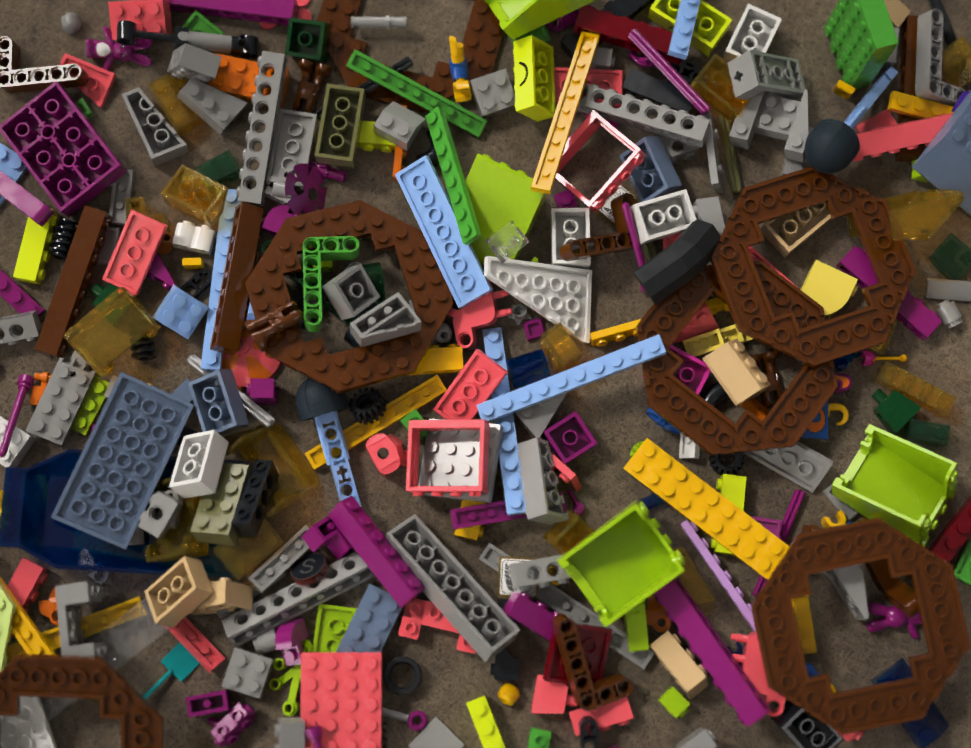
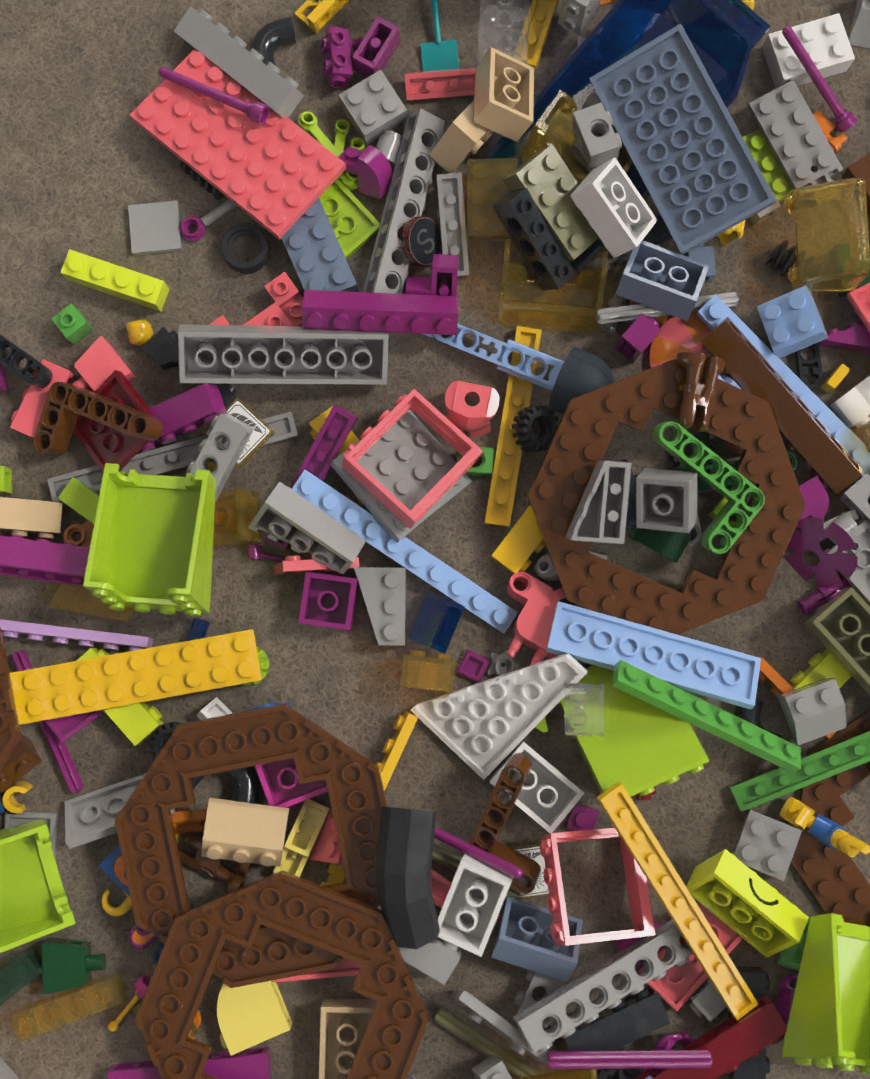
camera: 135 degrees right, 5 degrees up
coral plate [433,349,508,420] -> none
light blue plate [476,335,667,422] -> none

